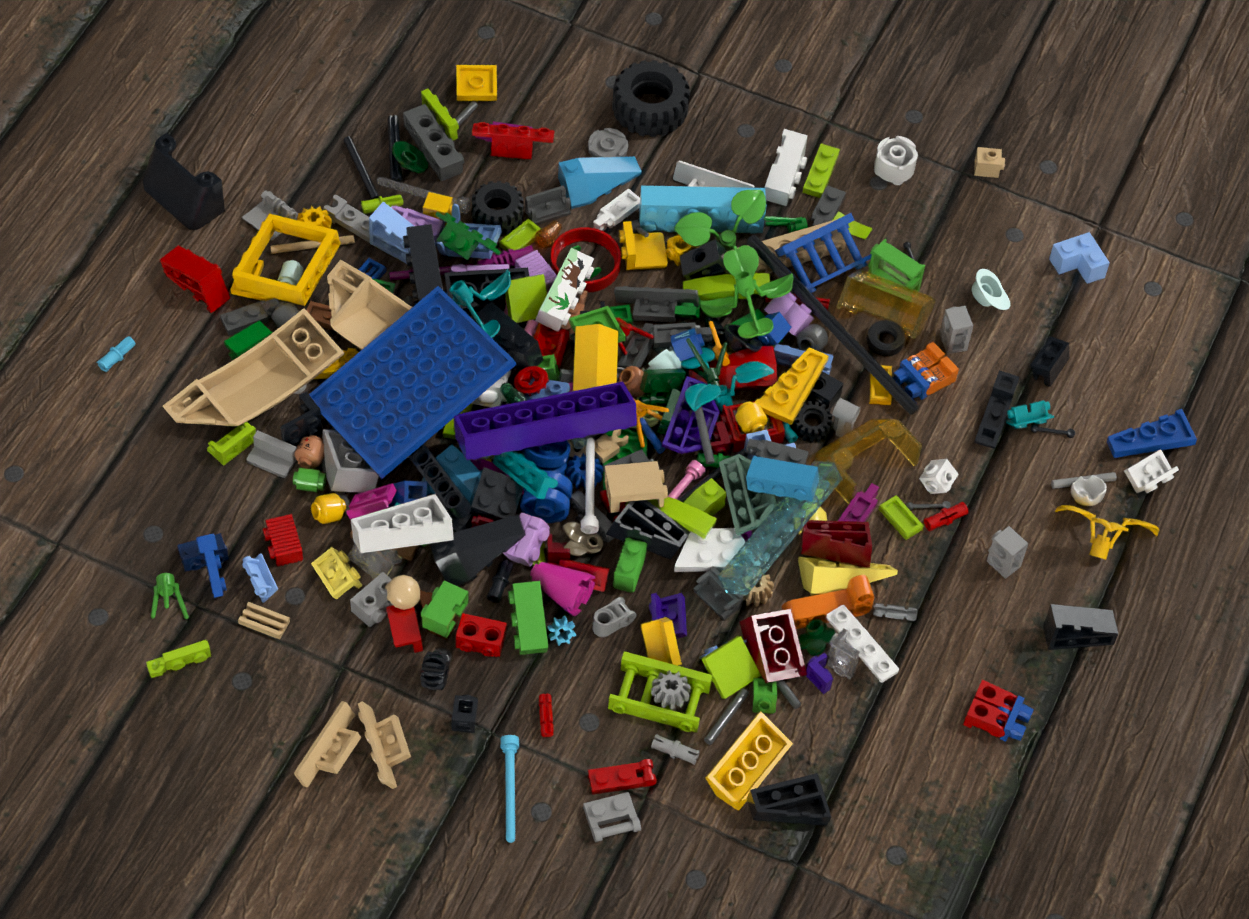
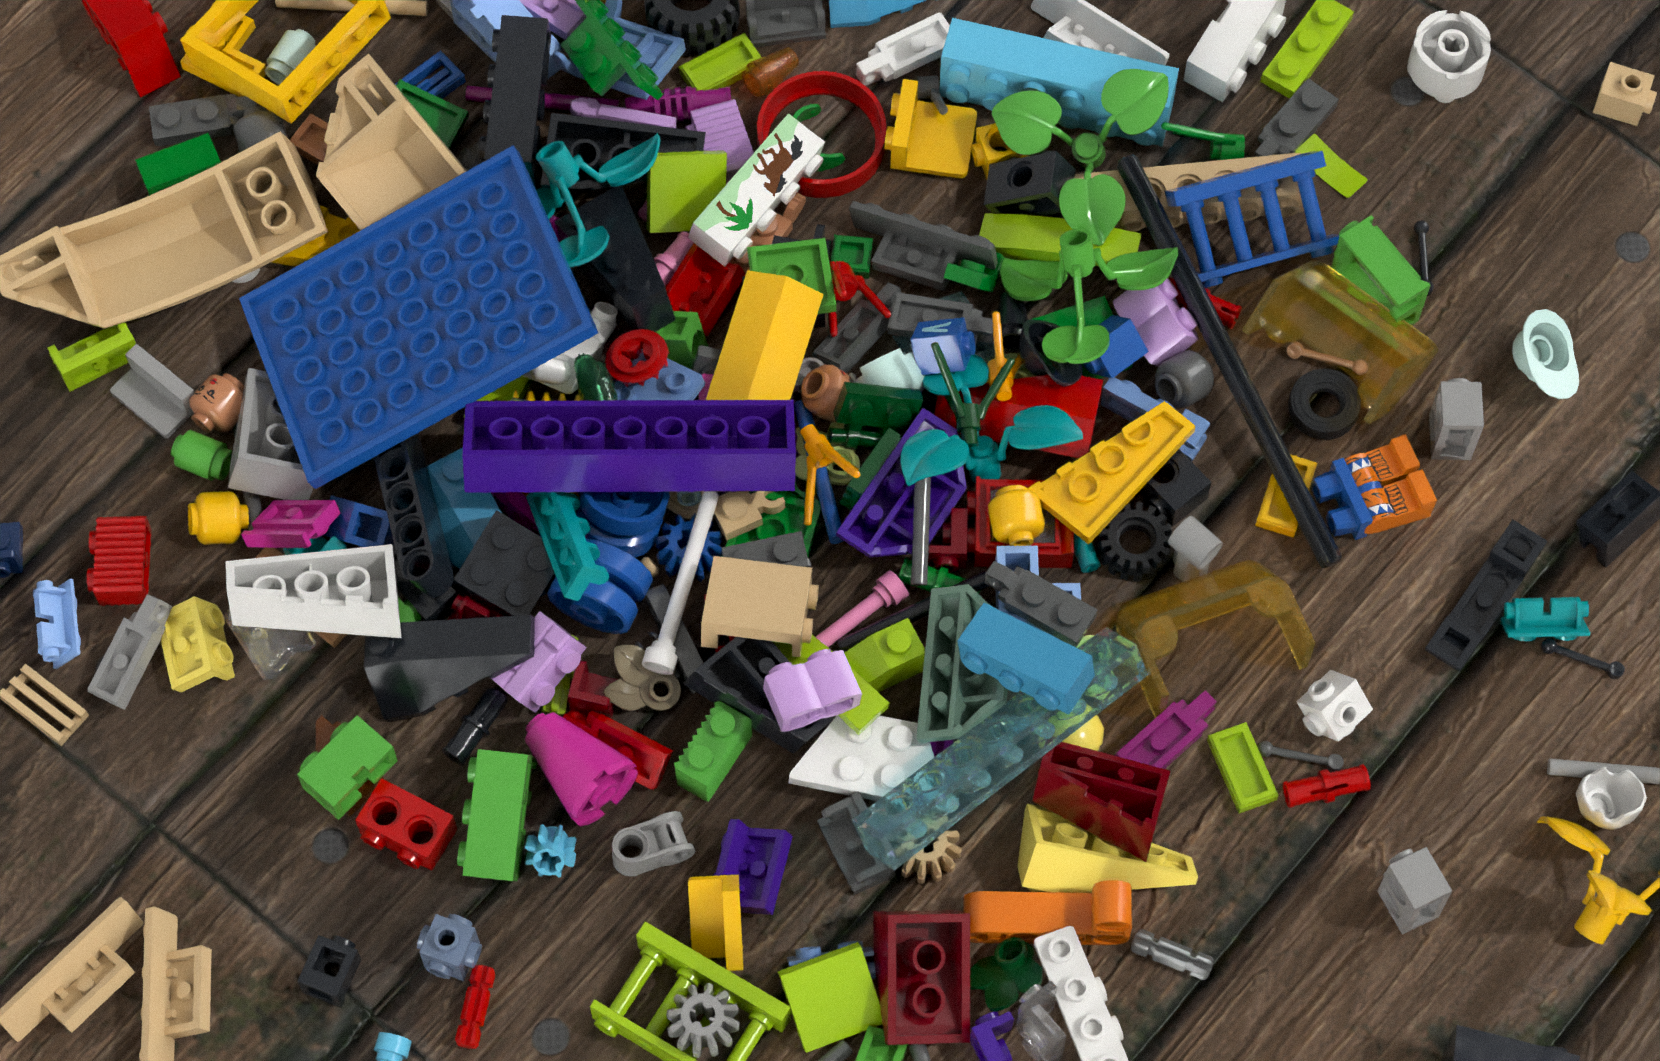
camera: 20 degrees right, 10 degrees up
black bracket [280,391,322,448] -> none
light grey brick [350,572,393,627] -> none
tan hair [385,575,420,610] -> none
red panel [386,605,423,653] -> none
black gear [420,651,450,691] -> none
none -> light grey hinge [88,594,172,710]
none -> sand blue brick [417,914,482,981]
none -> lavender brick [763,649,862,732]
none -> medium nougat hinge [1287,341,1368,375]

